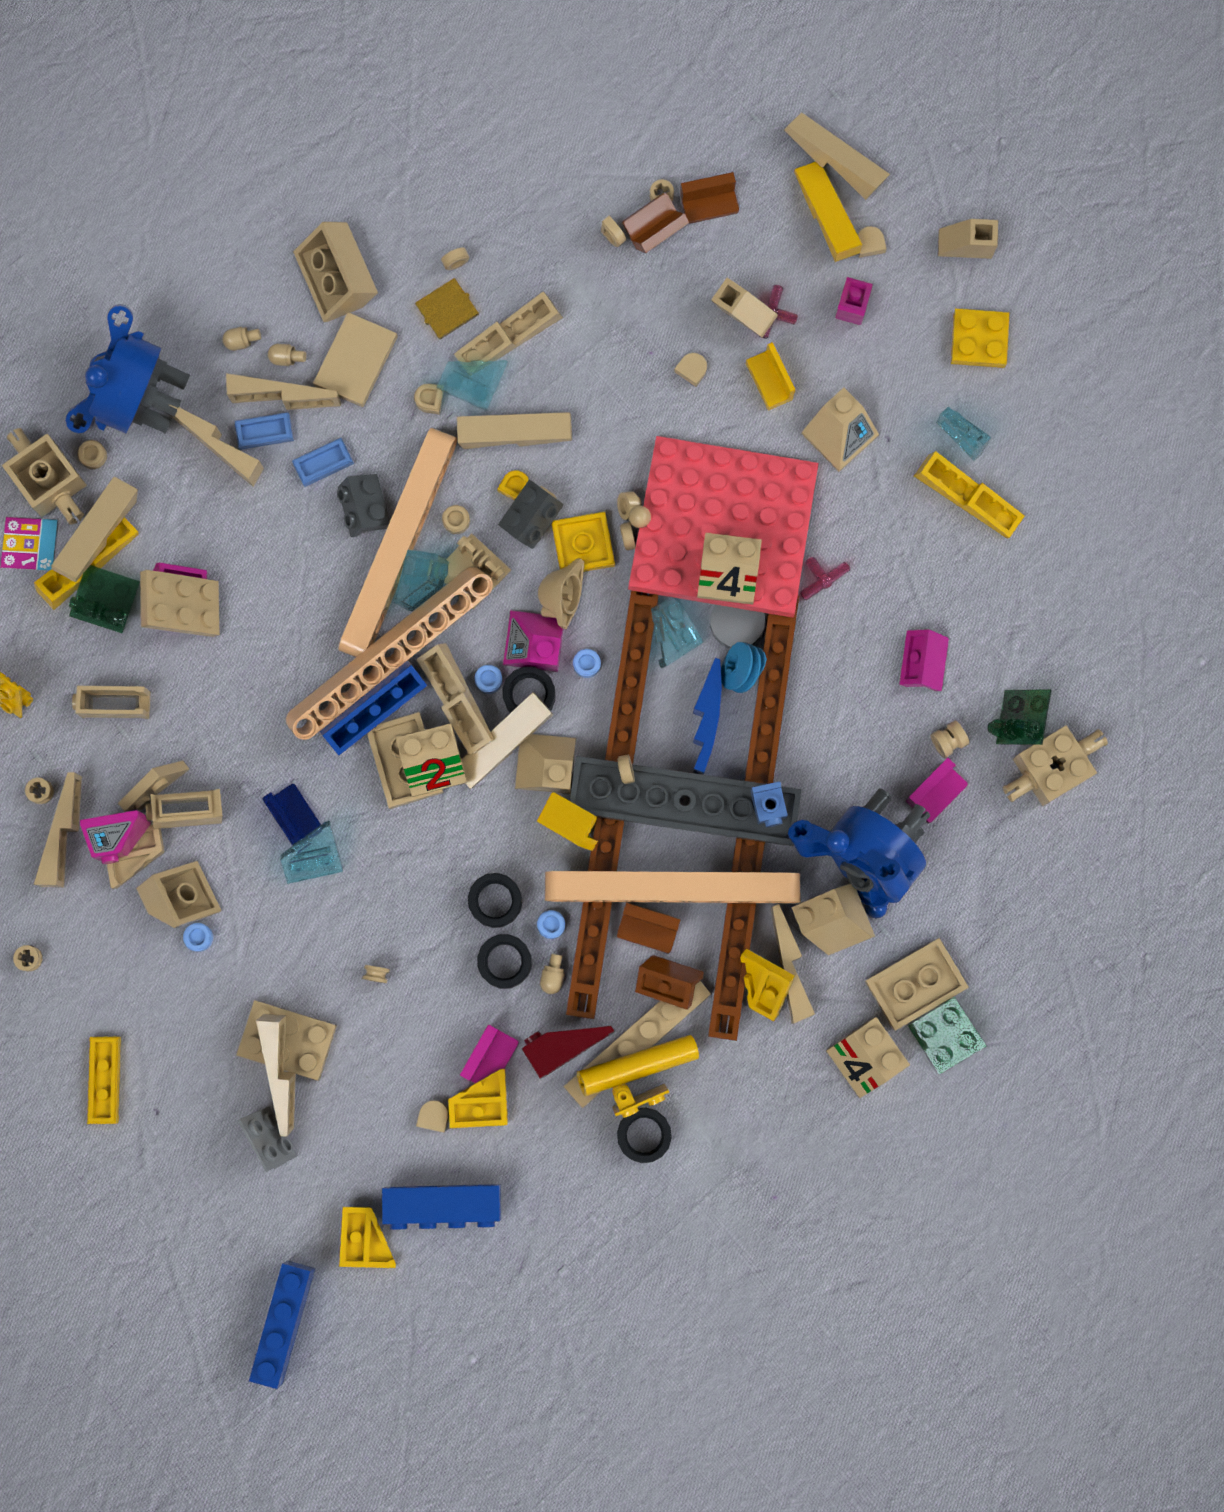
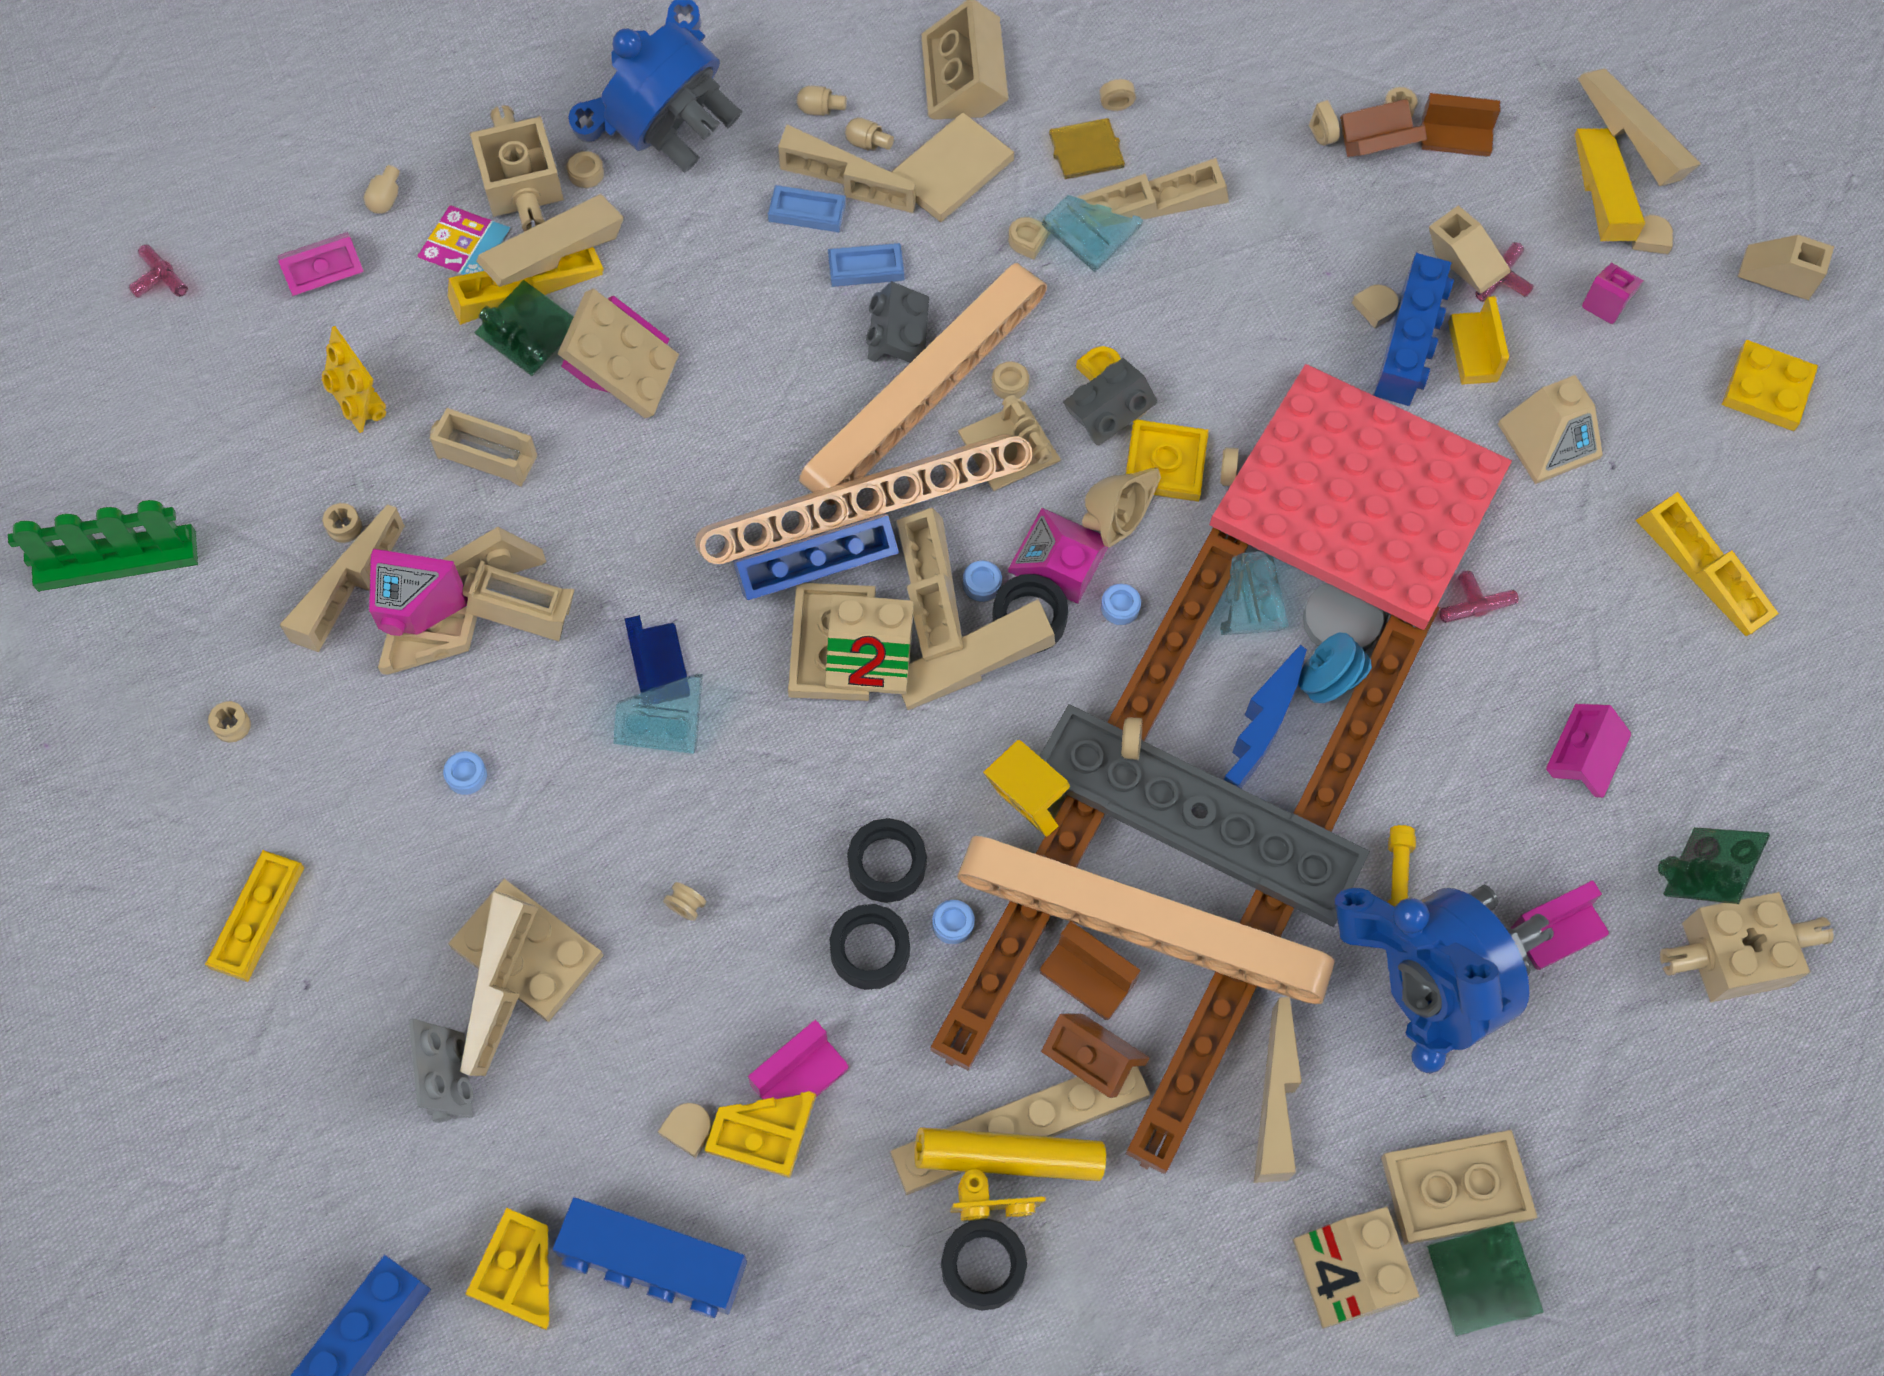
camera: 15 degrees right, 15 degrees down
tan slope [136,861,222,928] -> none
tan slope [169,405,264,487] -> none
clear light blue slope [394,550,449,611] -> none
tan slope [457,412,572,449] -> none
tan slope [515,734,576,794] -> none
dark red slope [521,1026,615,1079] -> none
tan cylinder [540,954,565,994] -> none
tan plate [617,491,651,528] -> none
tan slope [697,533,762,605] -> none
yellow wing [741,949,795,1022] -> none
medium blue brick [750,781,788,827] -> none
tan slope [791,884,875,955] -> none
tan wheel [930,720,969,758] -> none
clear light blue wing [936,407,991,461] -> none
none -> blue brick [1373,253,1454,406]
none -> yellow bar [1387,825,1416,907]

